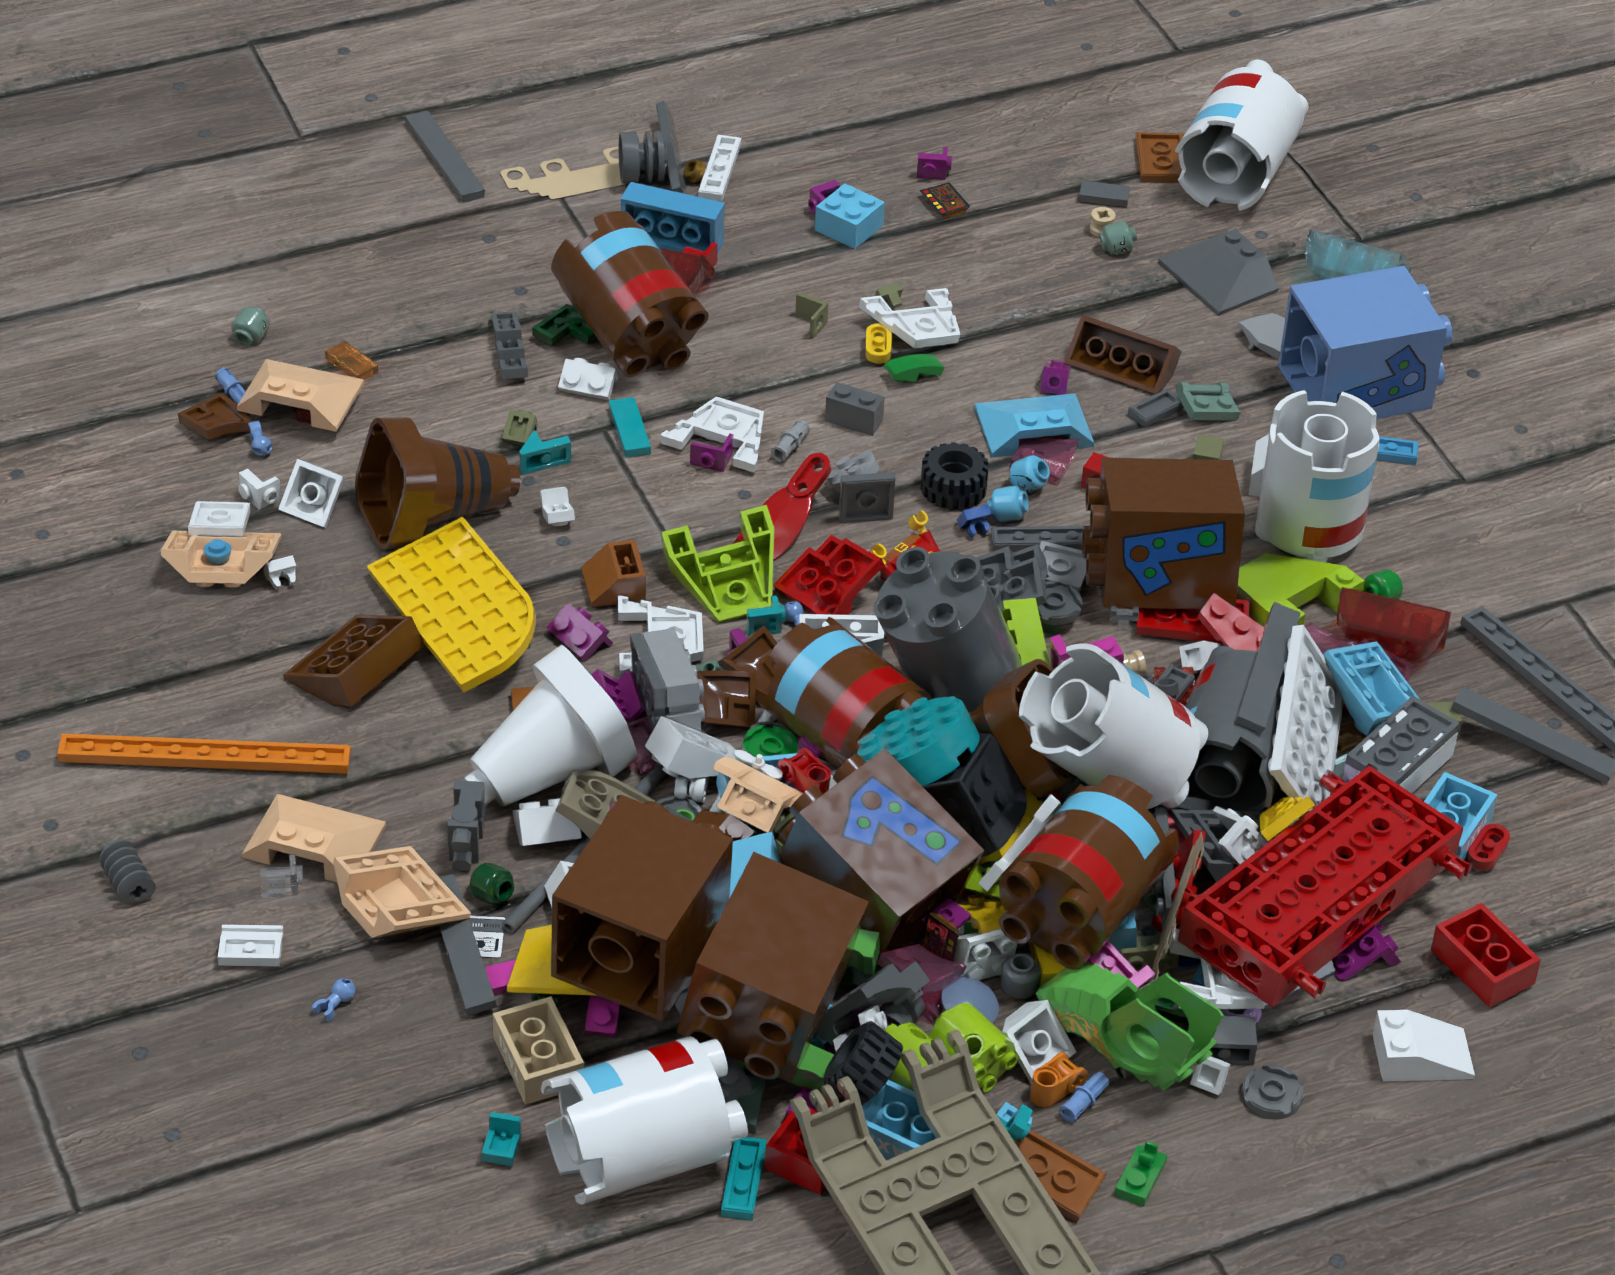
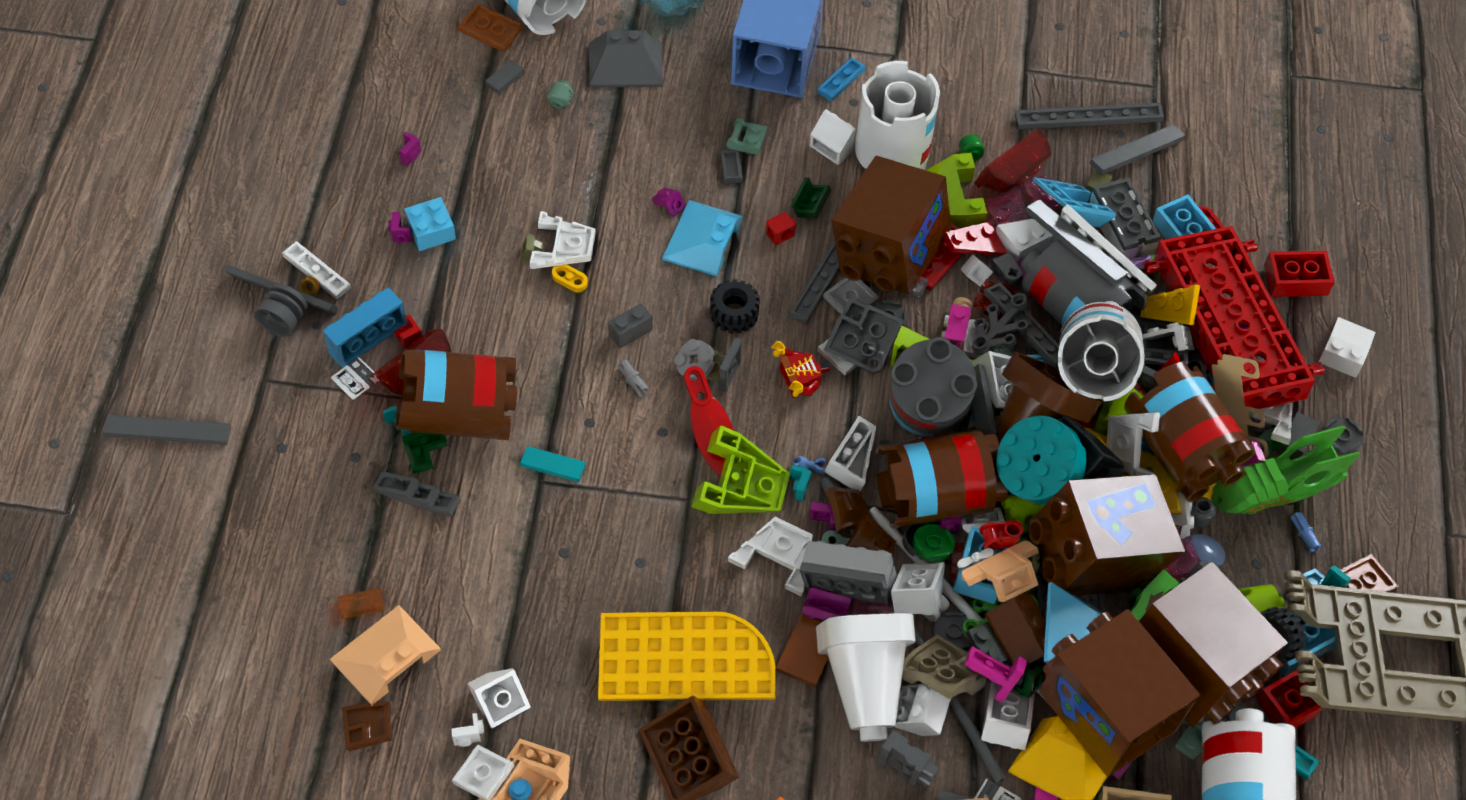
camera: 60 degrees left, 15 degrees up
medium blue axle [215,368,246,405] -> none
sand green head [231,307,270,346] -> none
medium blue arm [248,421,272,456] -> none
white tile [263,555,296,590] -> none
reddish brown cone [355,417,520,549] -> none
dark green head [470,863,514,905] -> none
tan piece [500,146,629,199] -> none
olive bracket [502,410,538,446] -> none
teal slope [519,430,571,475] -> none
white bracket [540,487,575,526] -> none
magenta bracket [546,603,613,662] -> none
white bracket [558,358,619,401] -> none
dark orange slope [581,539,646,607] -> none
white wing [660,397,764,473] -> none
magenta bracket [690,433,734,472] -> none
red slope [773,535,885,615] -> none
olive bracket [795,292,829,339] -> none
green slope [884,354,945,383] -> none
piece [919,182,970,218] -> none
lime cylinder [929,1002,1019,1093] -> none
blue tile [957,504,991,537] -> none
medium azure head [987,486,1029,523] -> none
white slope [1003,1000,1076,1084] -> none
clear pink plate [1009,437,1080,486] -> none
medium azure head [1009,455,1050,493] -> none
orange piece [1030,1052,1088,1108] -> none
reddish brown slope [1064,314,1182,394] -> none
tan wheel [1089,207,1116,237] -> none
green plate [1114,1140,1168,1207] -> none
olive brick [1193,434,1224,460] -> none
light grey slope [1236,313,1285,360] -> none

